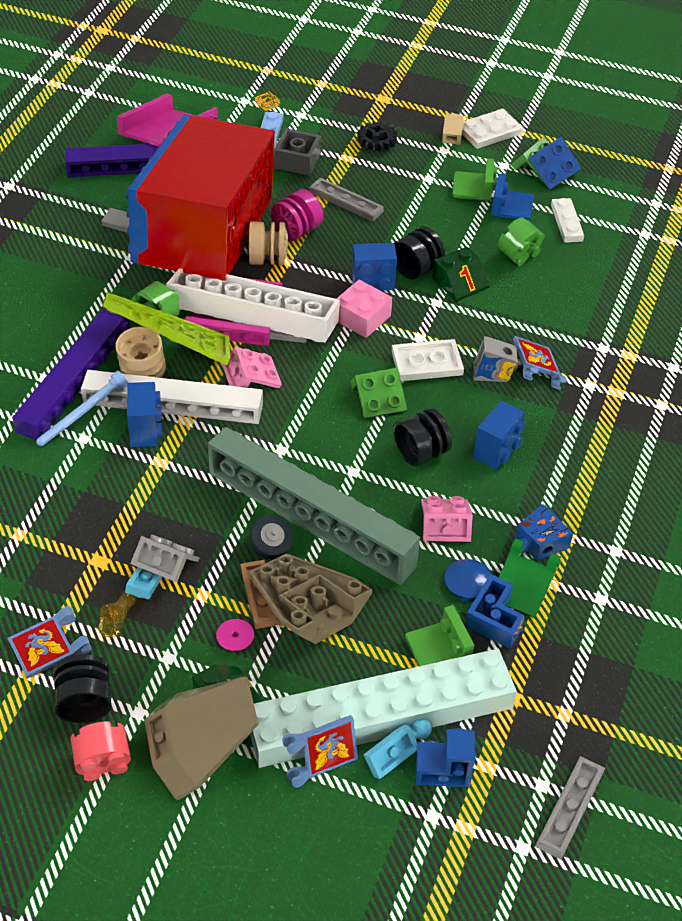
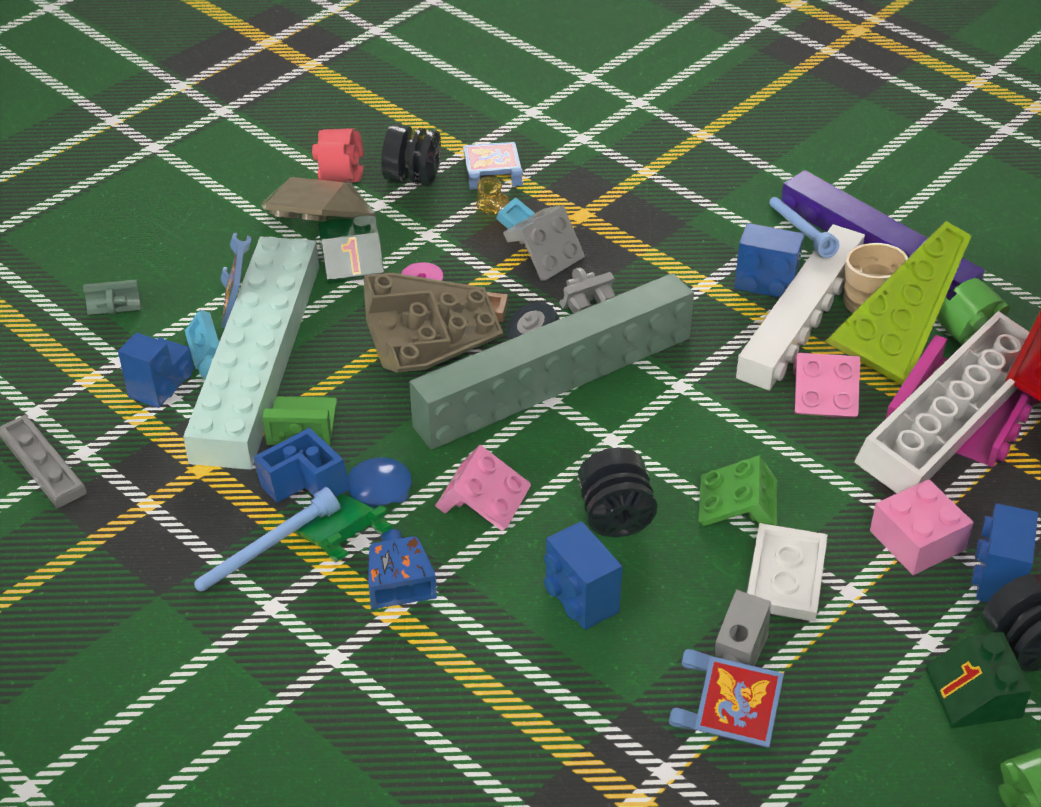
camera: 115 degrees right, 5 degrees down
none -> sand green hips [83,279,142,315]
none -> light blue piece [194,487,341,591]
none -> light grey hips [559,267,615,313]

